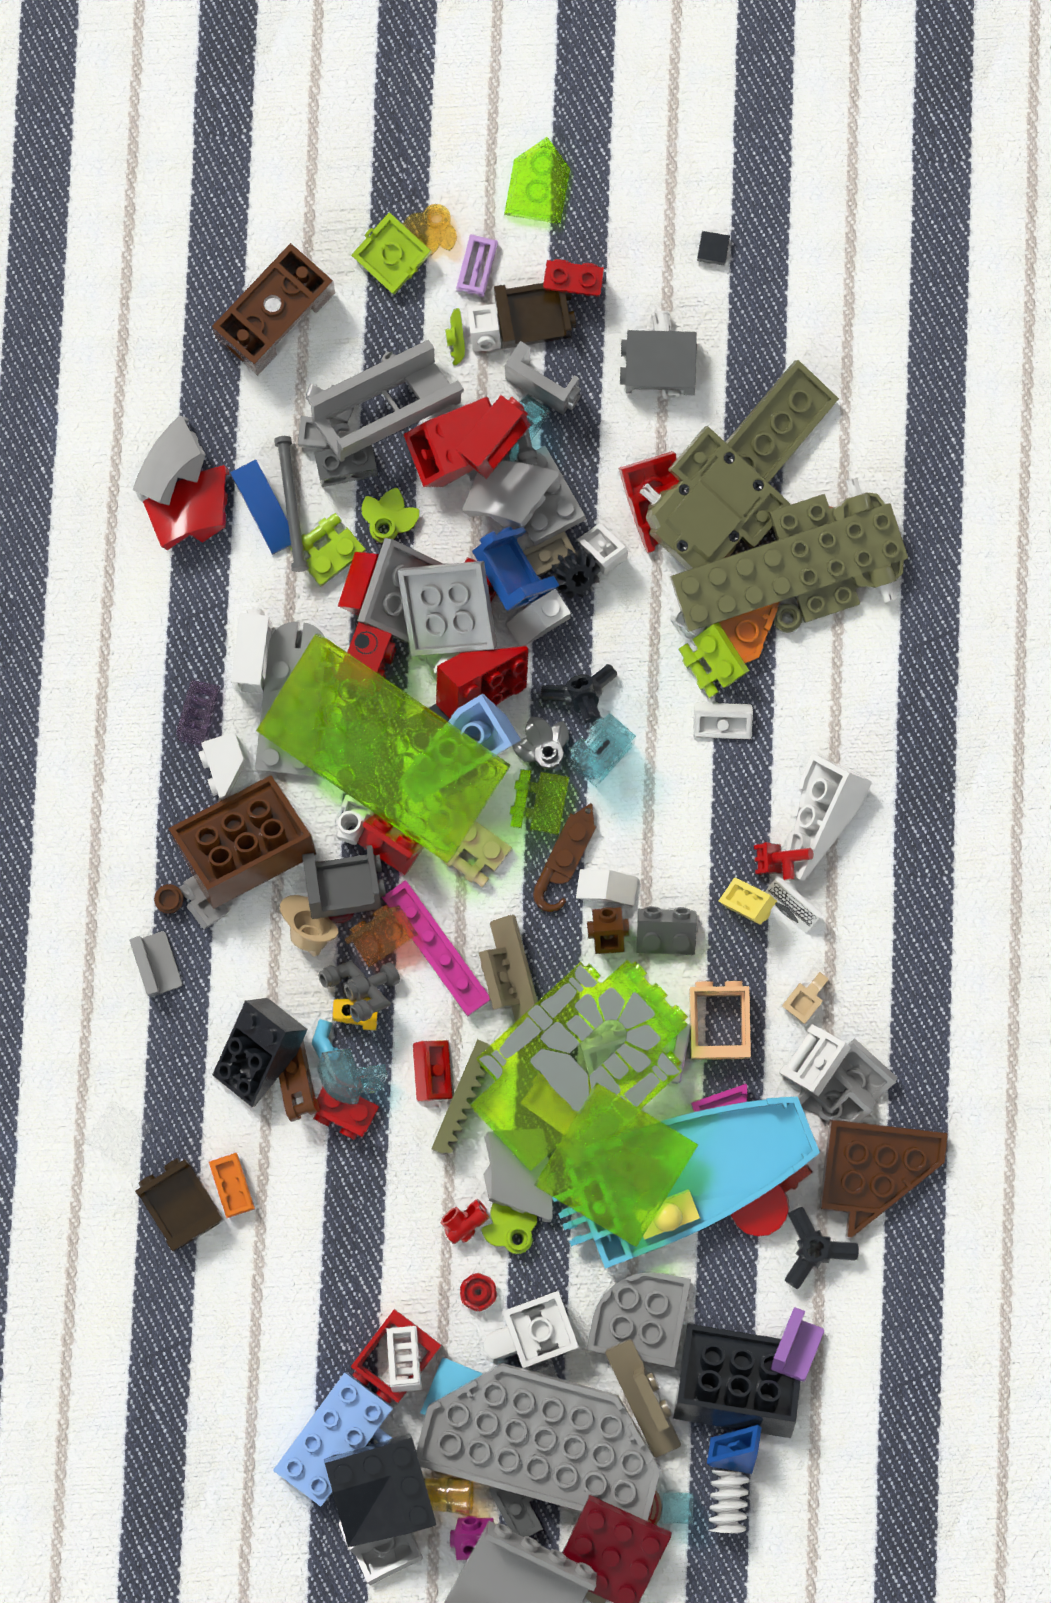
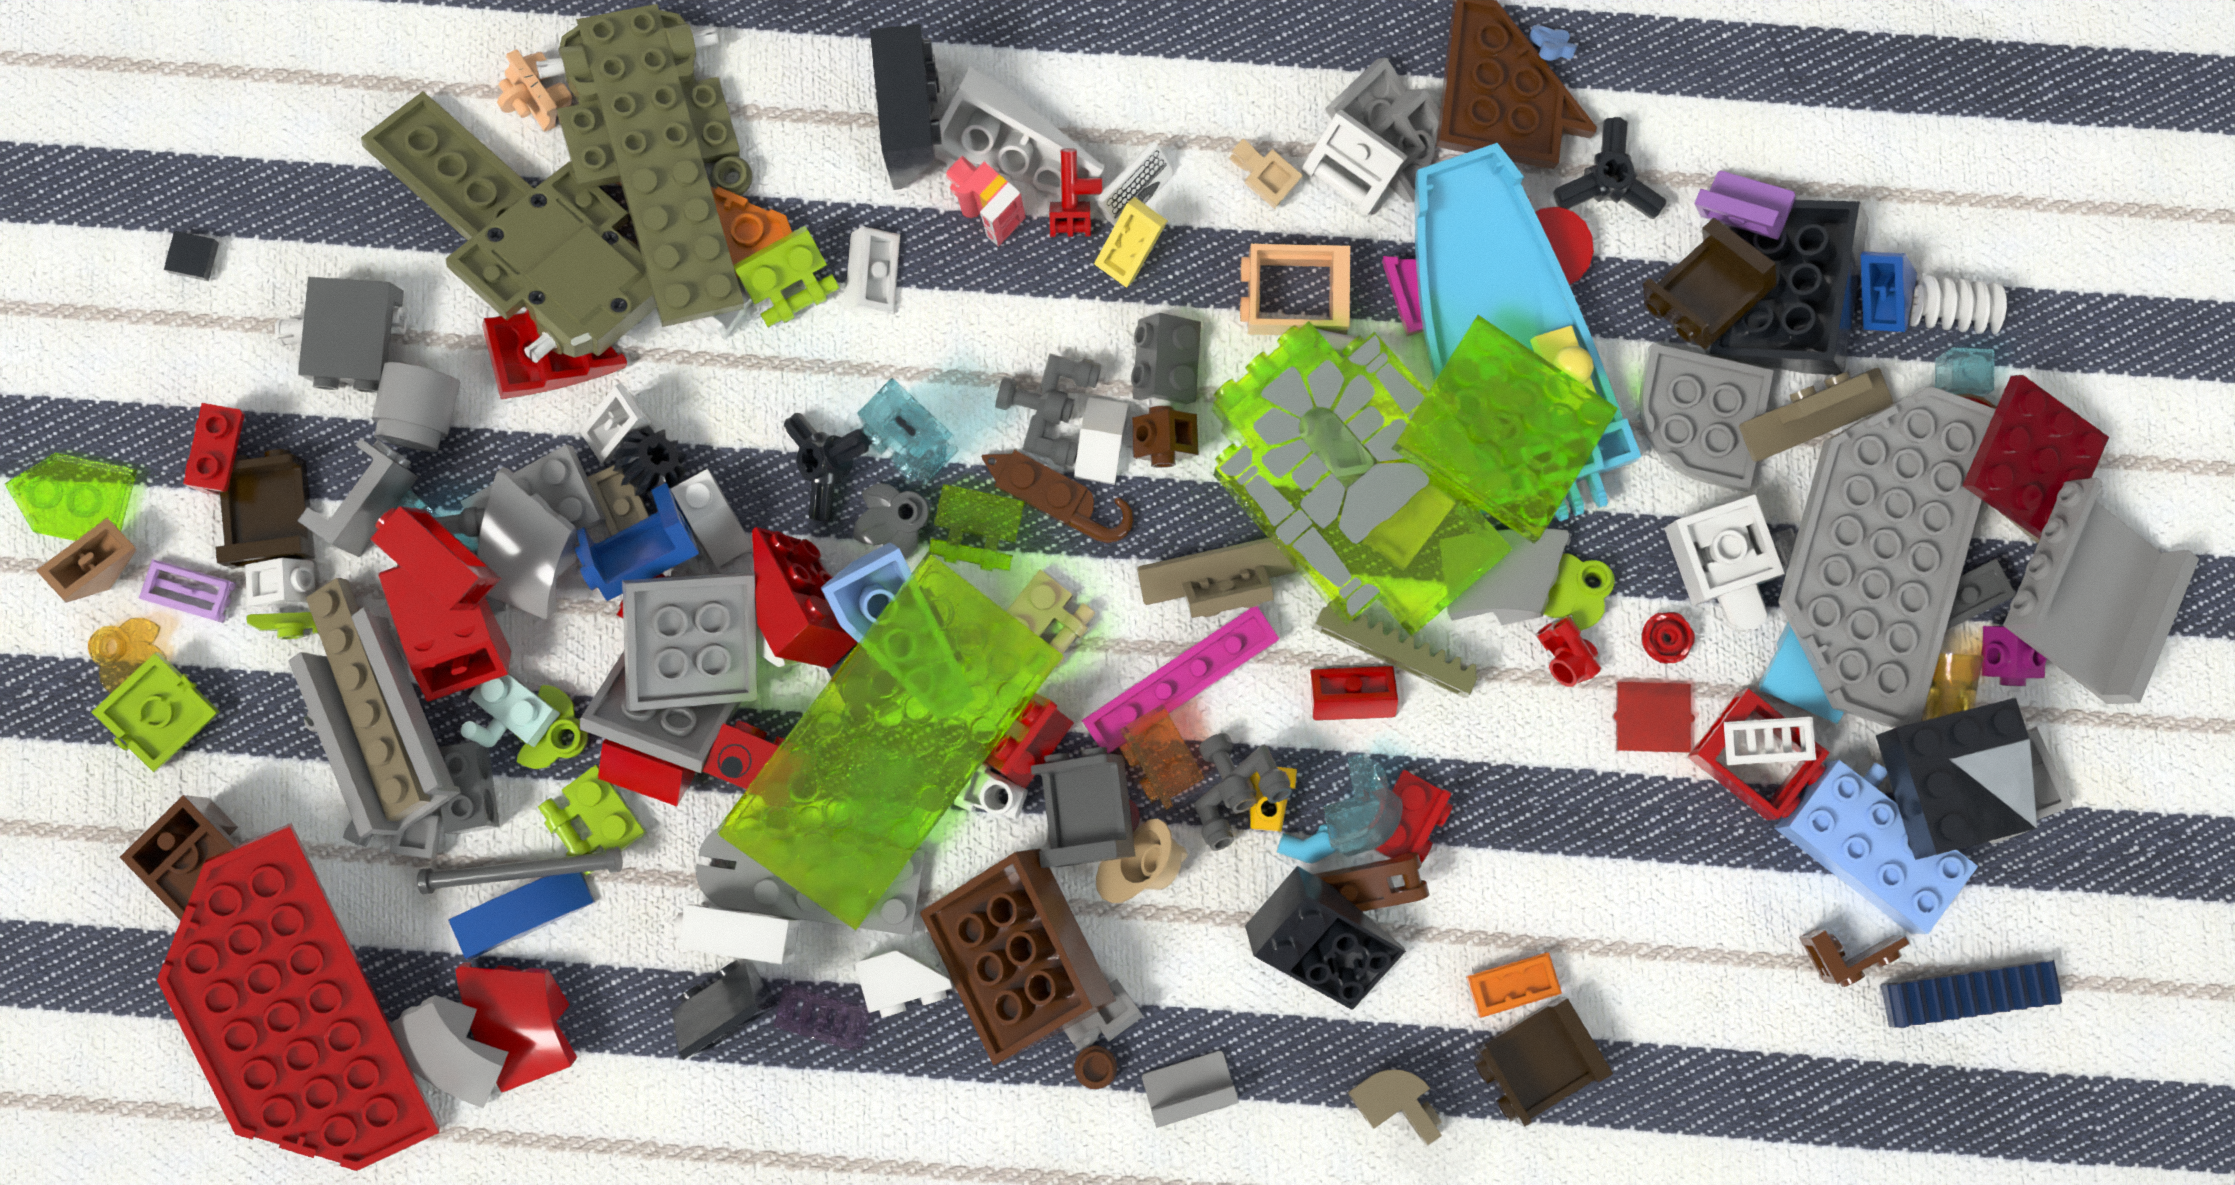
camera: 90 degrees left, 0 degrees up
none -> medium nougat slope [36,518,136,603]
none -> red plate [157,822,440,1171]
none -> dark tan plate [306,577,431,822]
none -> light grey piece [371,362,460,452]
none -> light aqua plate [461,672,560,747]
none -> light nougat hips [497,49,572,132]
none -> black slope [672,960,778,1060]
none -> black slope [870,24,942,190]
none -> coral hips [946,156,1026,247]
none -> dark grey piece [995,353,1102,467]
none -> dark tan brick [1347,1070,1442,1146]
none -> medium blue piece [1529,25,1577,61]
none -> clear red piece [1612,682,1695,753]
none -> dark brown panel [1642,217,1777,350]
none -> reddish brown bracket [1799,930,1910,987]
none -> dark blue gear [1881,960,2063,1028]

